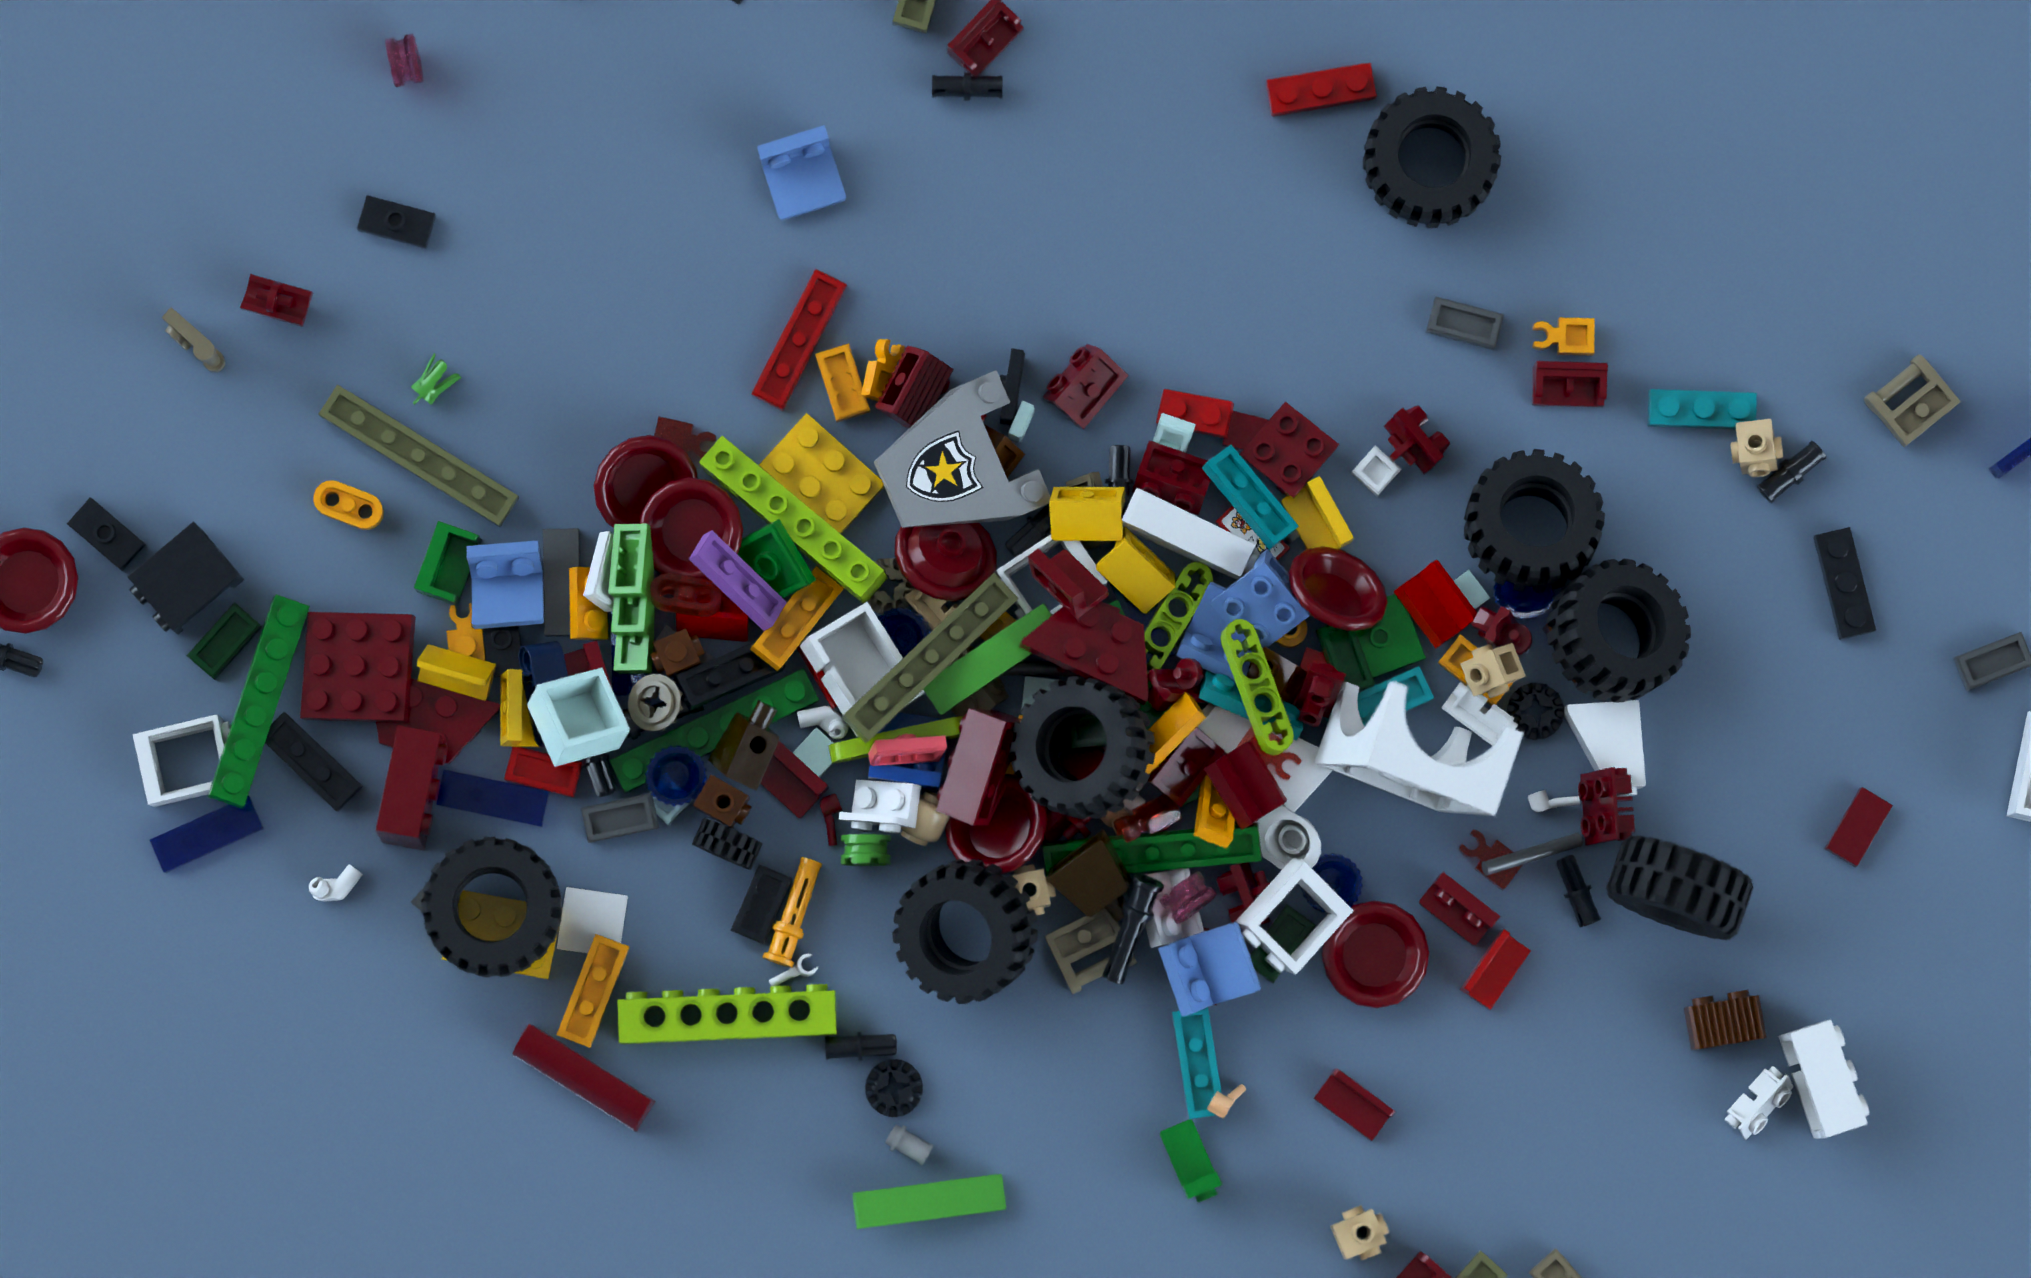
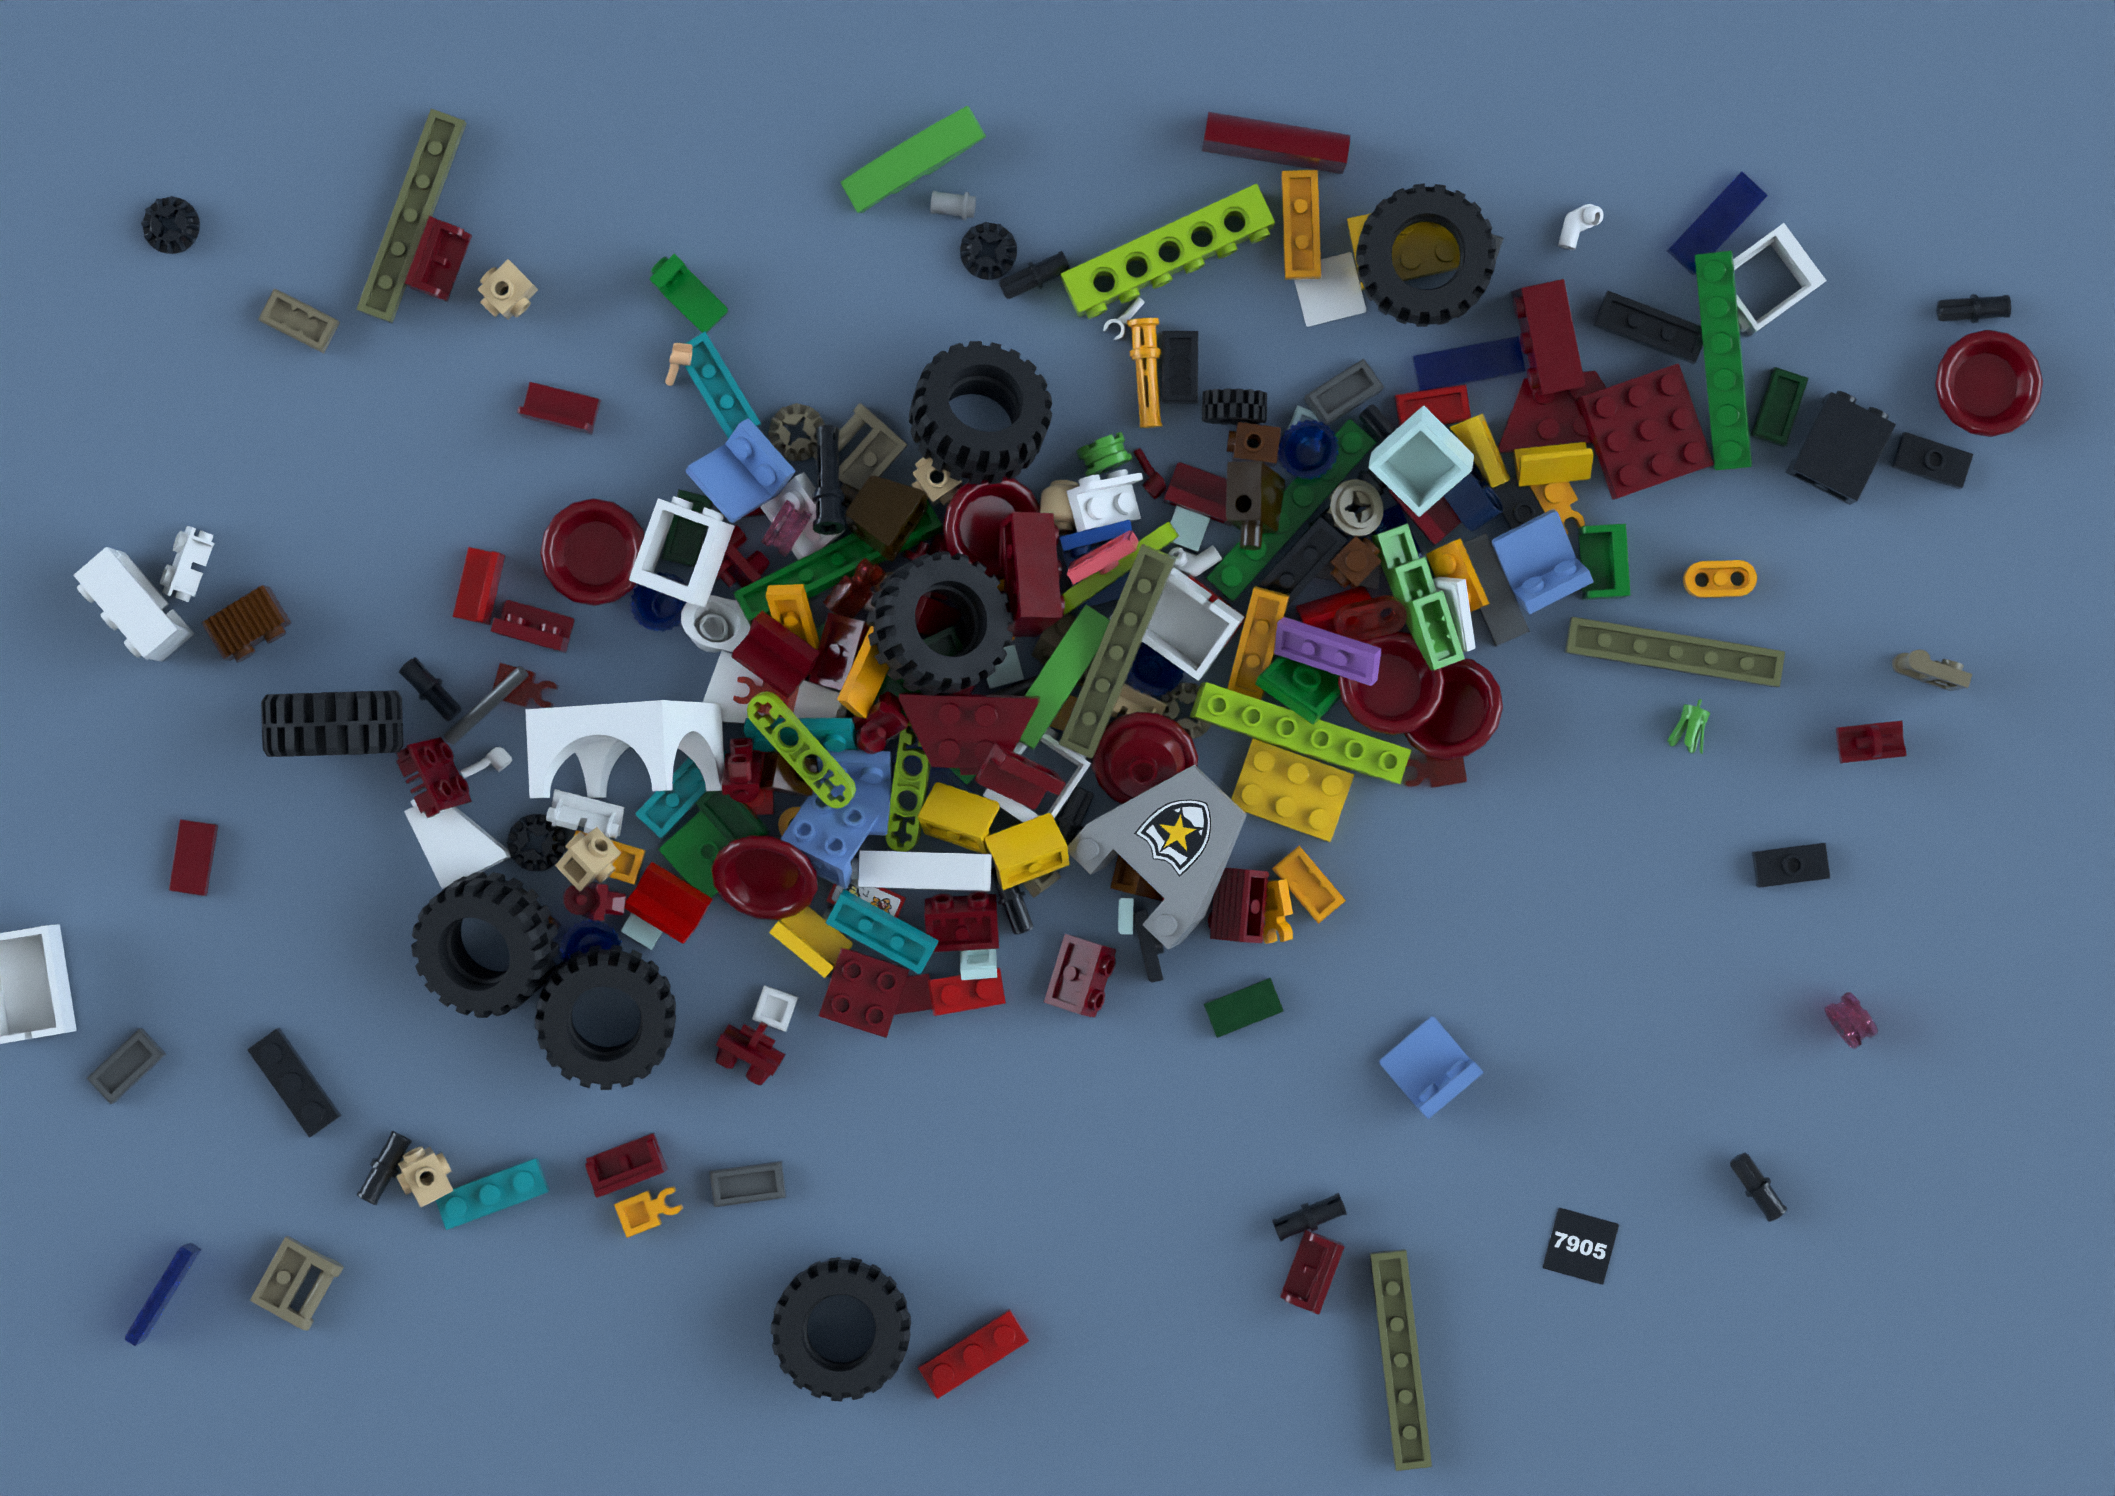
camera: 165 degrees right, 5 degrees up
red tile [751,269,847,411] -> none
none -> dark tan gear [768,403,825,461]
none -> dark green tile [1203,978,1284,1038]

